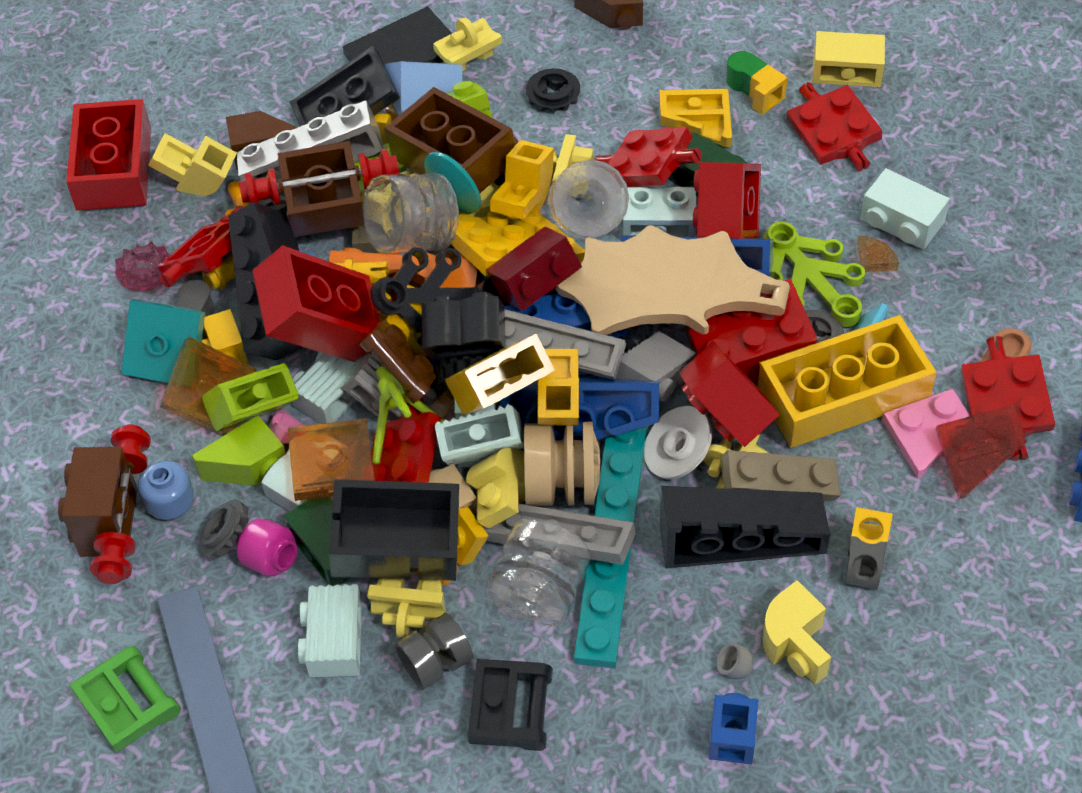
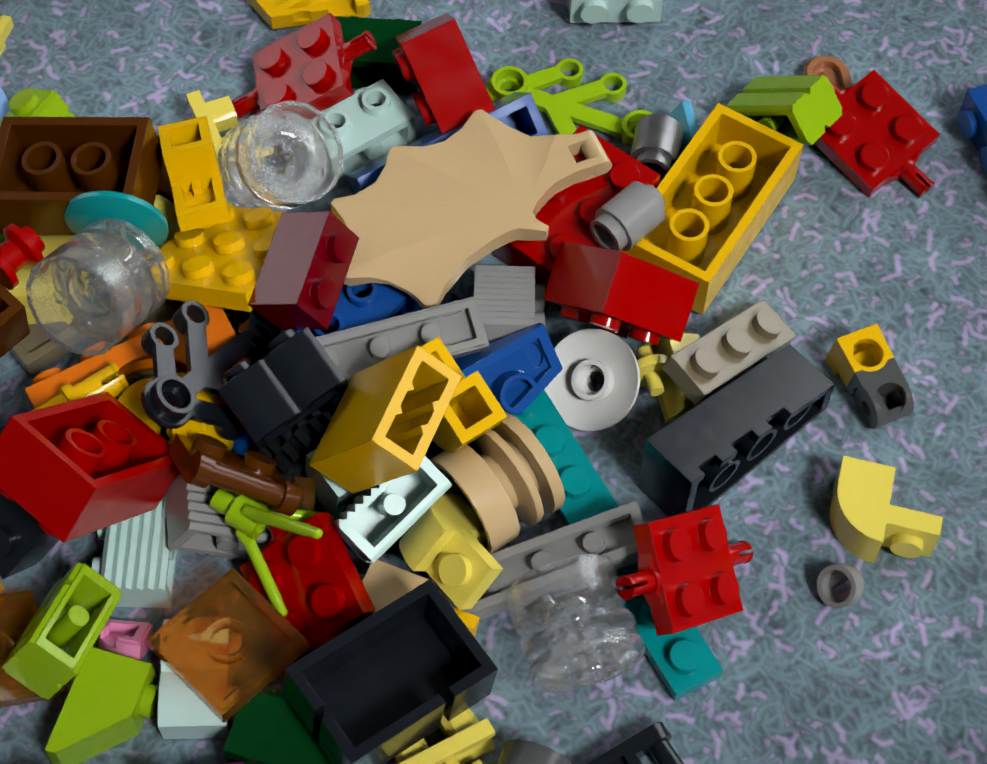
camera: 40 degrees left, 5 degrees up
black gear [526,68,580,114] -> none
blue brick [709,693,758,764] -> none
clear orange tile [857,236,899,272] -> none
bright pink wing [882,389,972,478] -> none
clear red wing [936,405,1027,500] -> none
none -> light grey brick [590,181,665,251]
none -> red plate [616,504,753,636]
none -> flat silver brick [630,114,683,182]
none -> lime brick [726,75,843,145]

